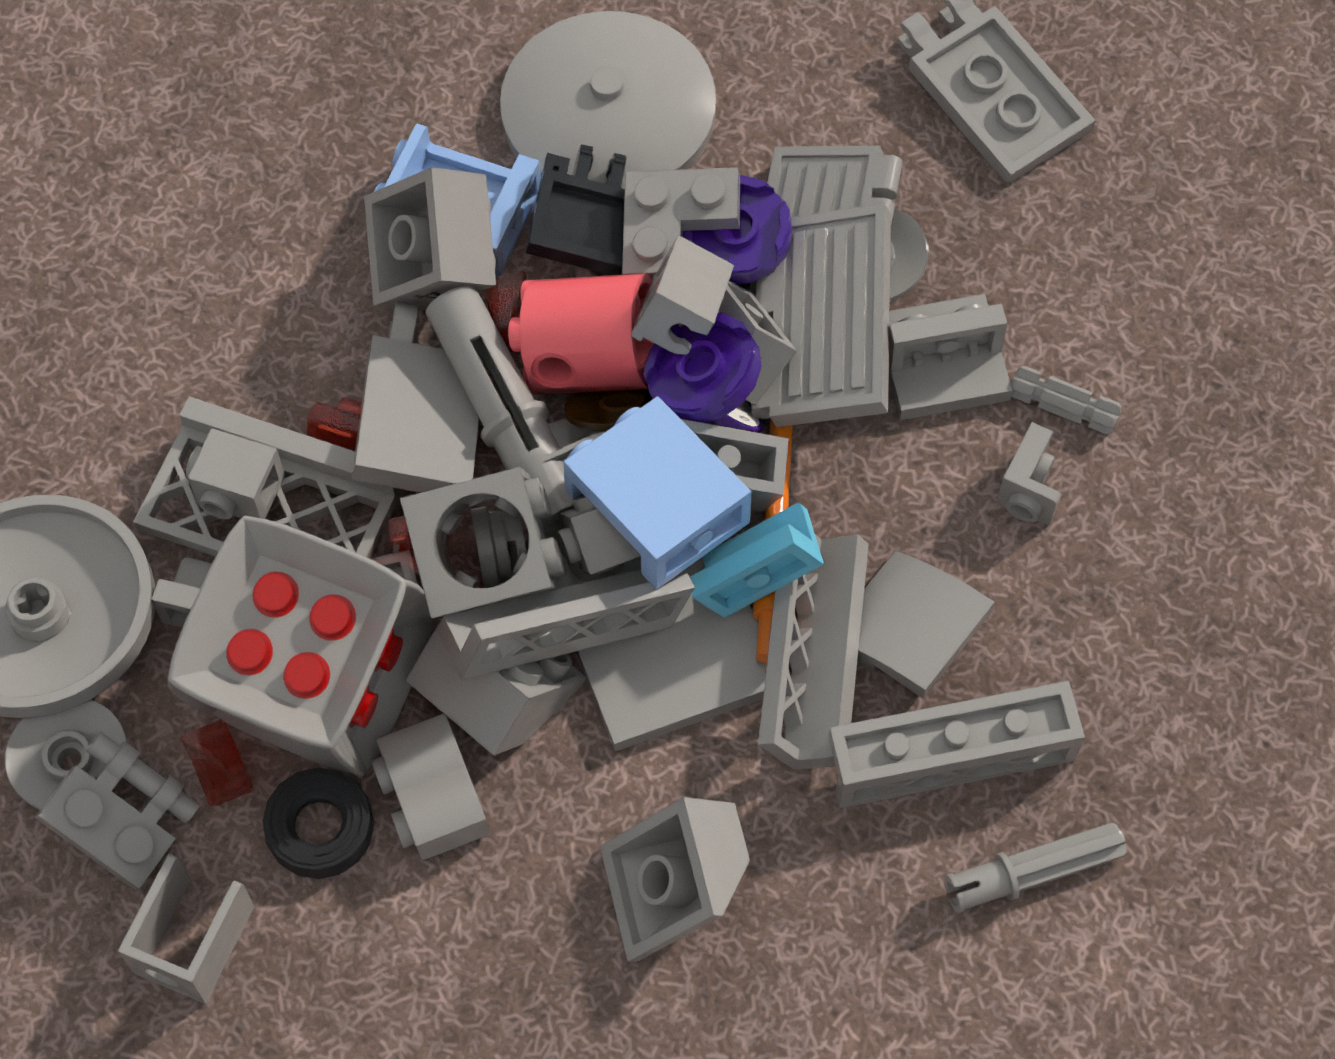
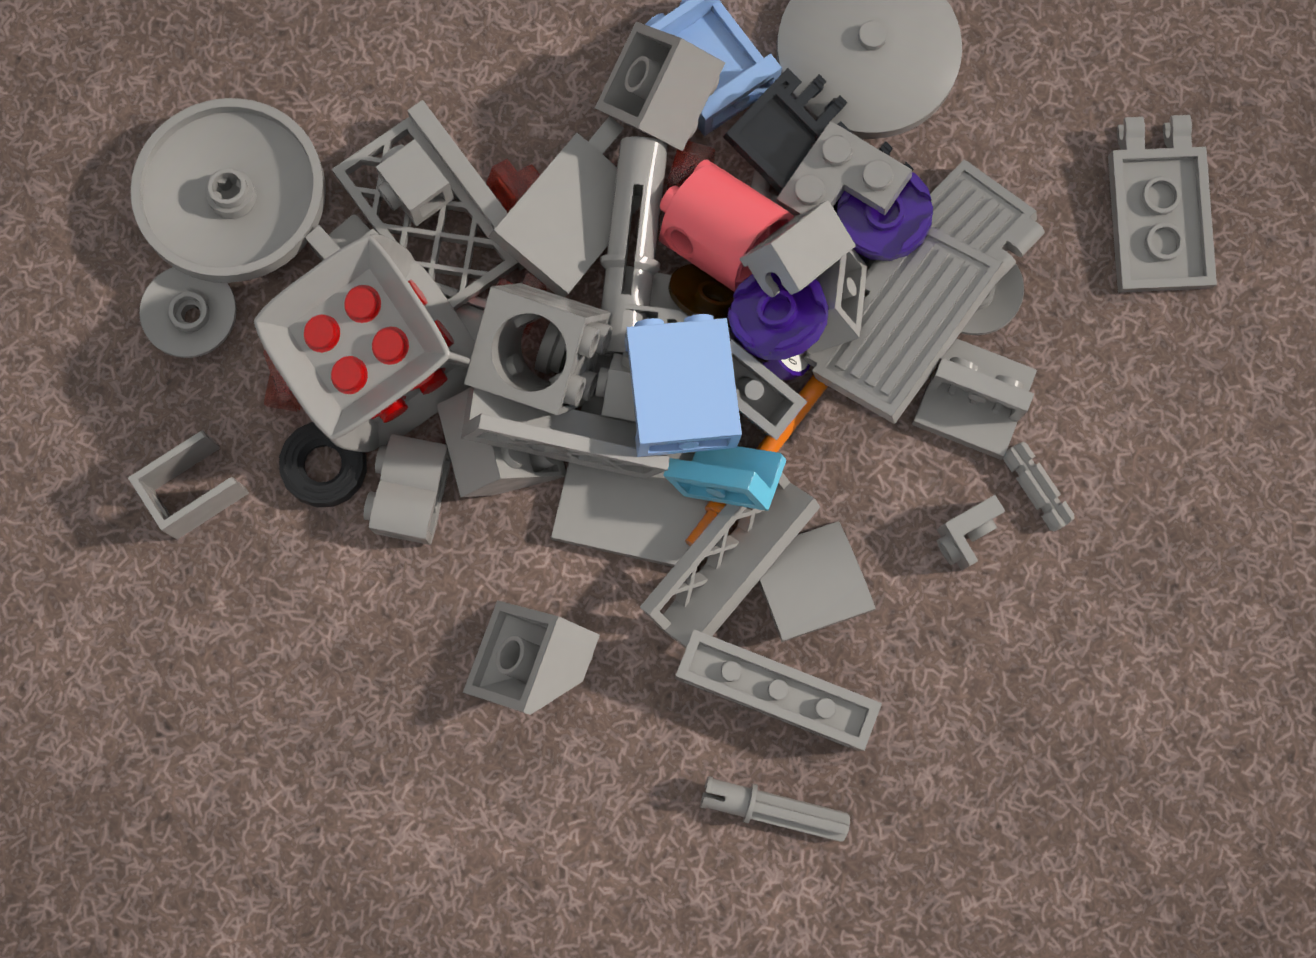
camera: 30 degrees right, 15 degrees up
light grey plate [35,732,200,890] -> none

